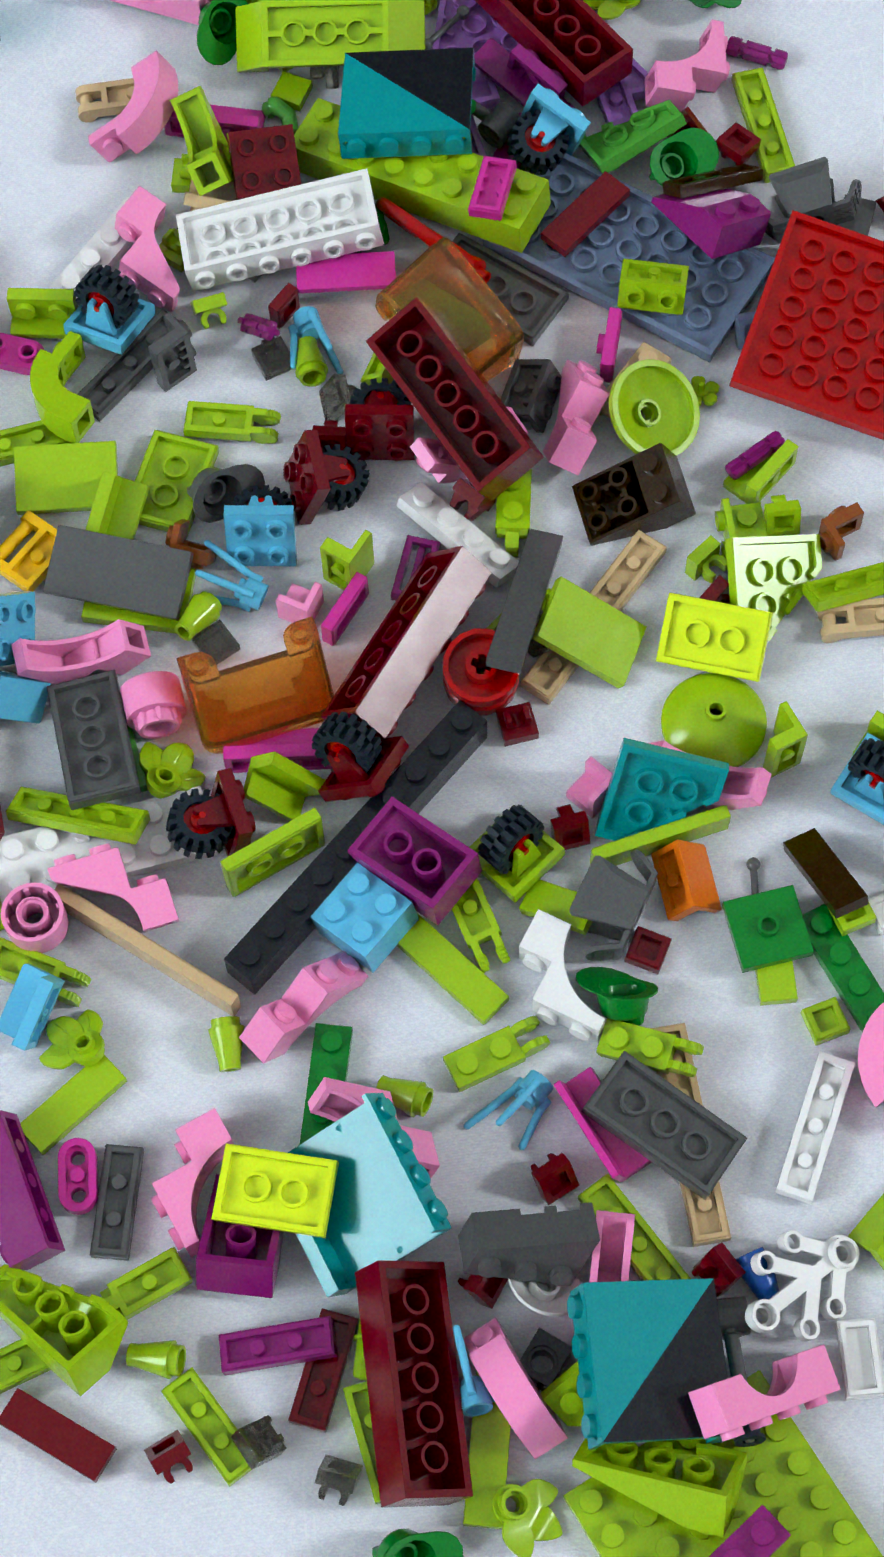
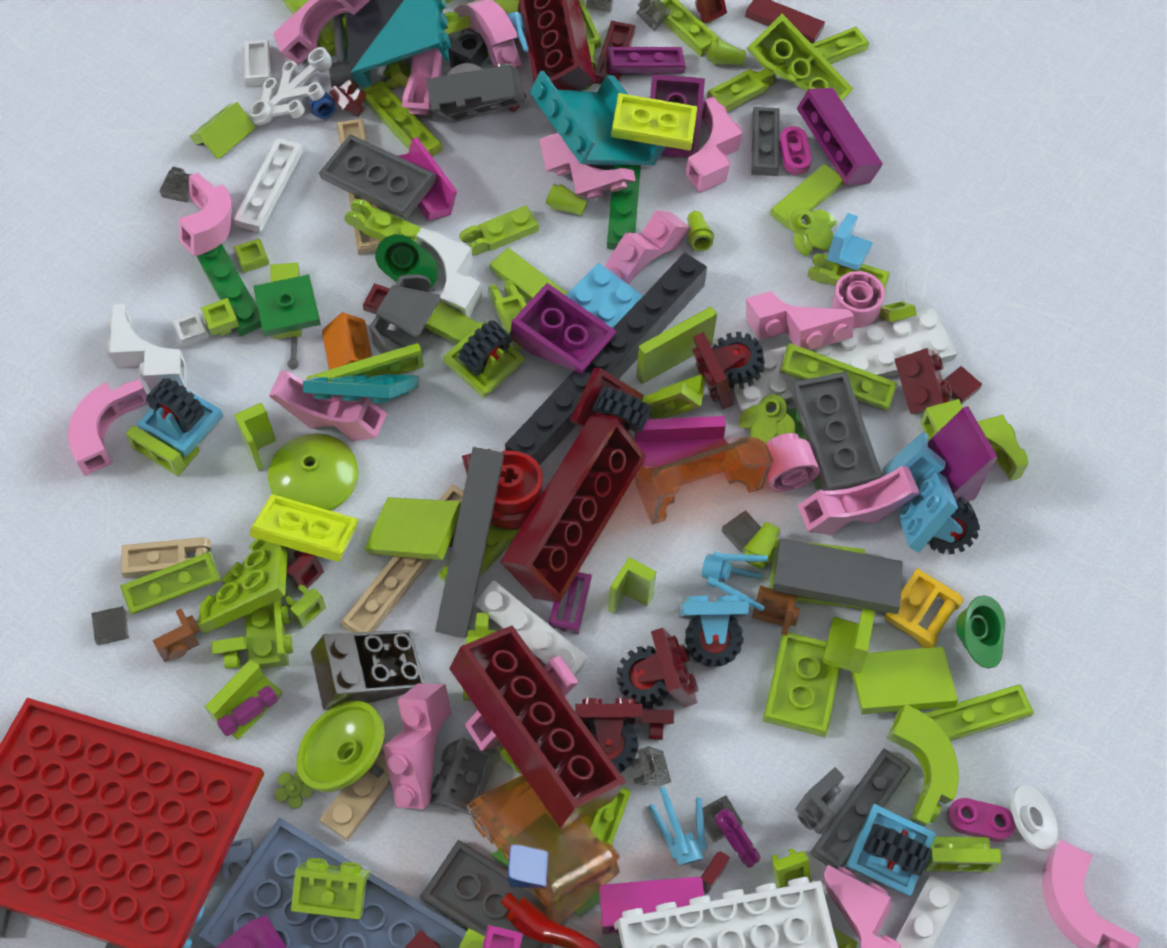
camera: 175 degrees right, 5 degrees down
tan tile [54,884,241,1016] -> none
lime hinge [183,401,281,444] -> none
dark grey piece [187,464,265,523] -> none
bright pink panel [276,582,324,630] -> none
lime cone [295,336,328,387] -> none
dark pink tile [321,572,369,646] -> none
medium azure plant [464,1070,554,1150] -> none
dark red tile [531,1153,580,1206] -> none
dark red tile [550,804,591,850] -> none
bright pink panel [566,756,612,819] -> none
dark pink plate [596,307,622,383] -> none
dark brown tile [783,828,869,919] -> none
none -> slope [508,845,549,888]

